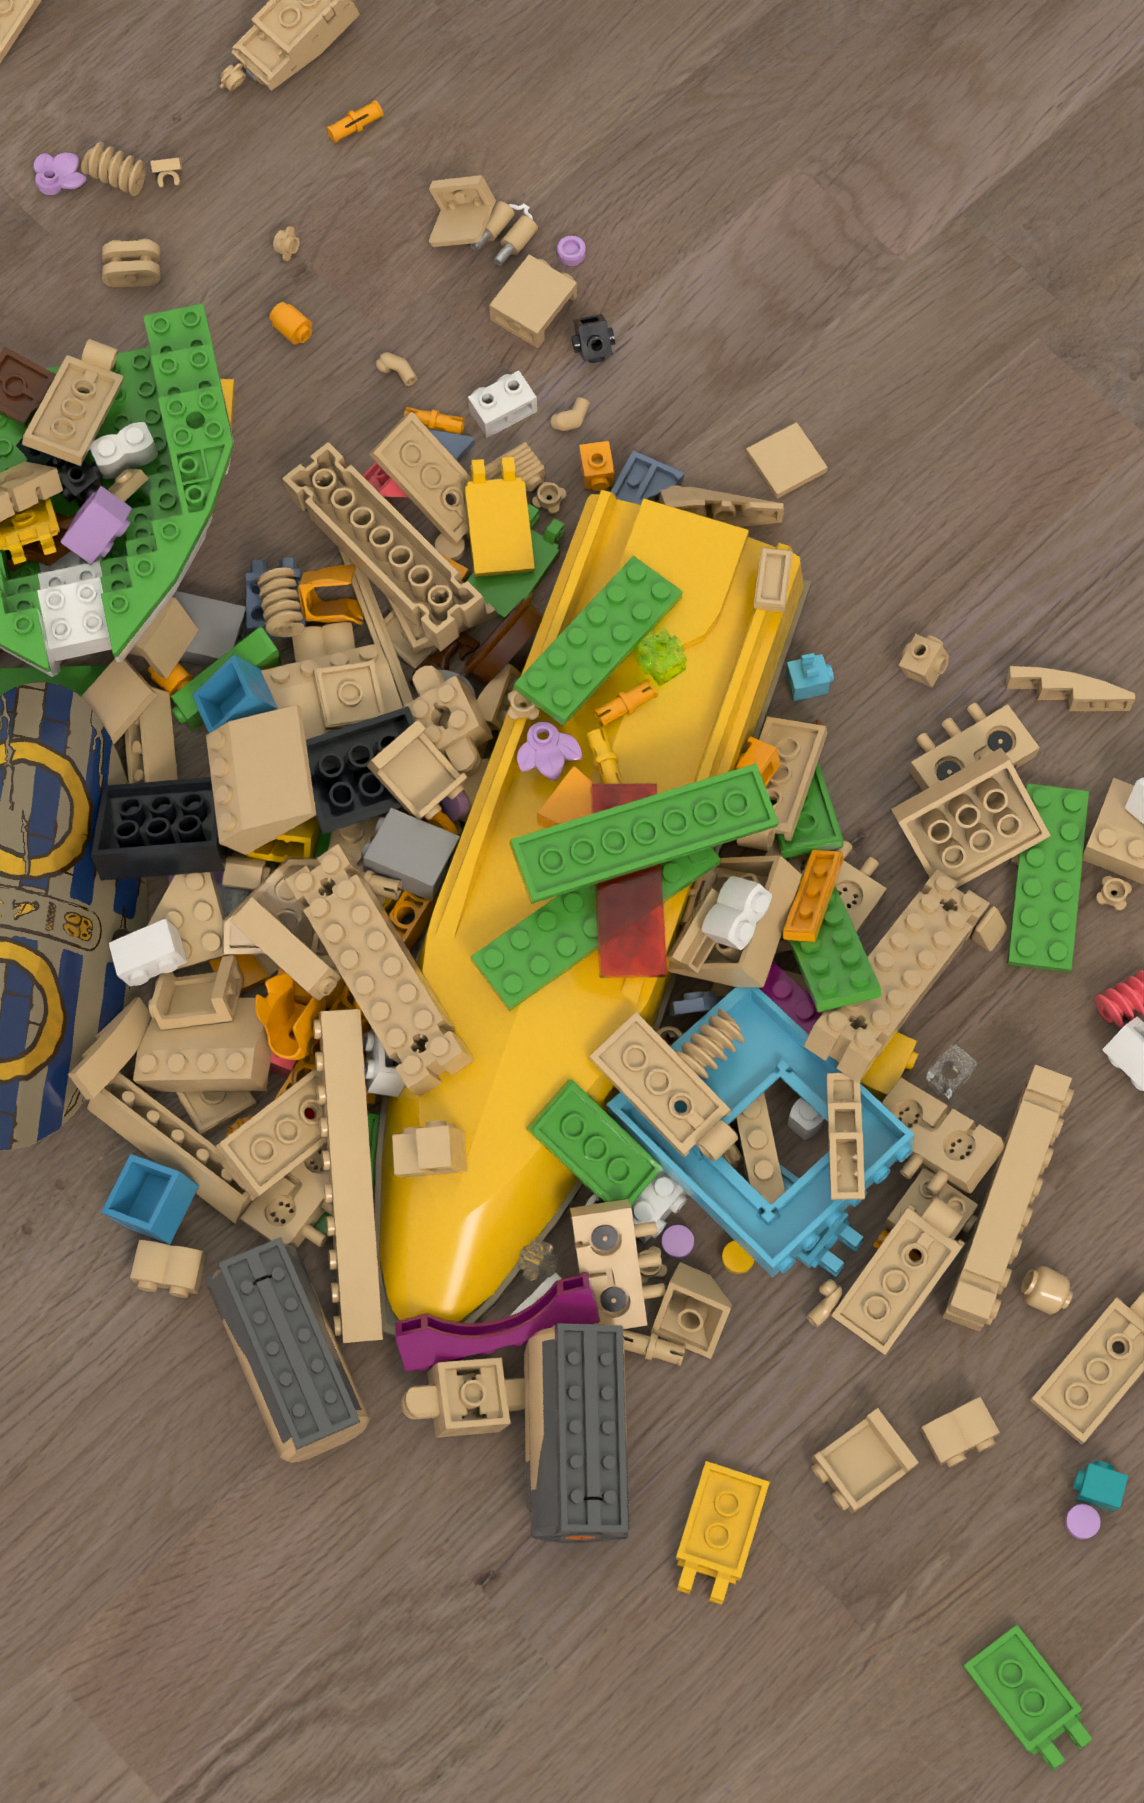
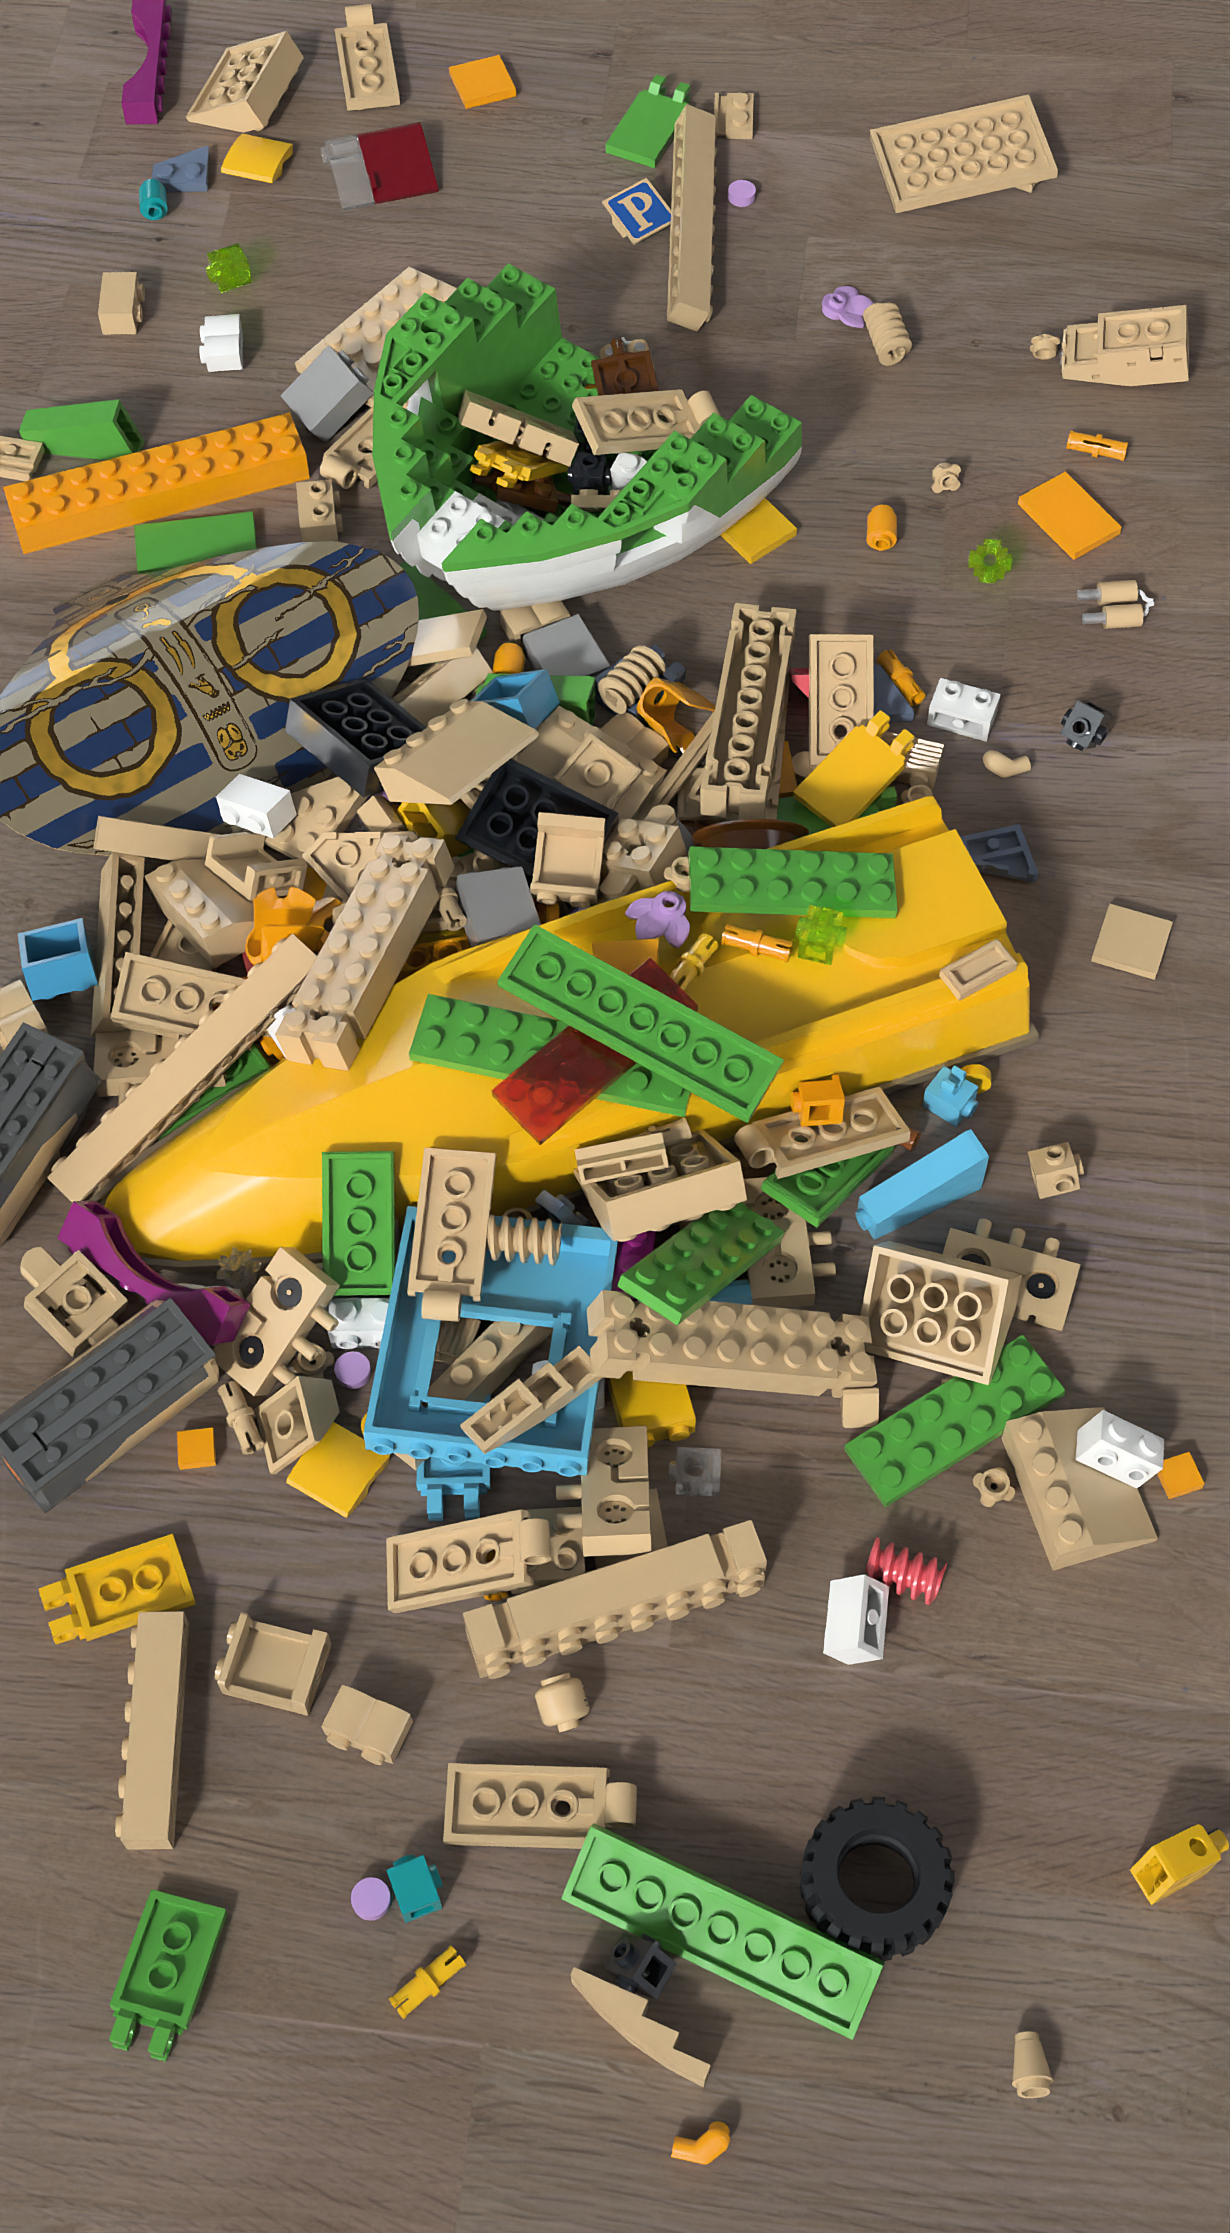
camera: 50 degrees right, 10 degrees down
lavender brick [60,486,132,564] -> none
tan brick [102,238,161,288] -> none
tan tile [135,597,199,679] -> none
tan tile [151,158,183,187] -> none
tan slope [230,897,341,1001] -> none
tan arm [376,352,418,386] -> none
tan brick [392,1121,468,1178] -> none
tan bracket [429,175,496,247] -> none
tan panel [489,255,577,348] -> none
lavender tile [557,236,586,266] -> none
light orange brick [579,441,614,491] -> none
tan wedge [660,485,784,527] -> none
white brick [702,876,772,950] -> none
light orange tile [783,850,844,942] -> none
tan arm [806,1279,843,1328] -> none
tan slope [1006,666,1135,711] -> none
none -> tan brick [115,1611,190,1850]
none -> light orange tile [177,1427,216,1470]
none -> yellow slope [286,1422,390,1518]
none -> medium azure slope [855,1129,989,1240]
none -> yellow tile [961,1064,991,1094]
none -> clear neon green brick [968,538,1013,584]
none -> light orange tile [1018,471,1122,560]

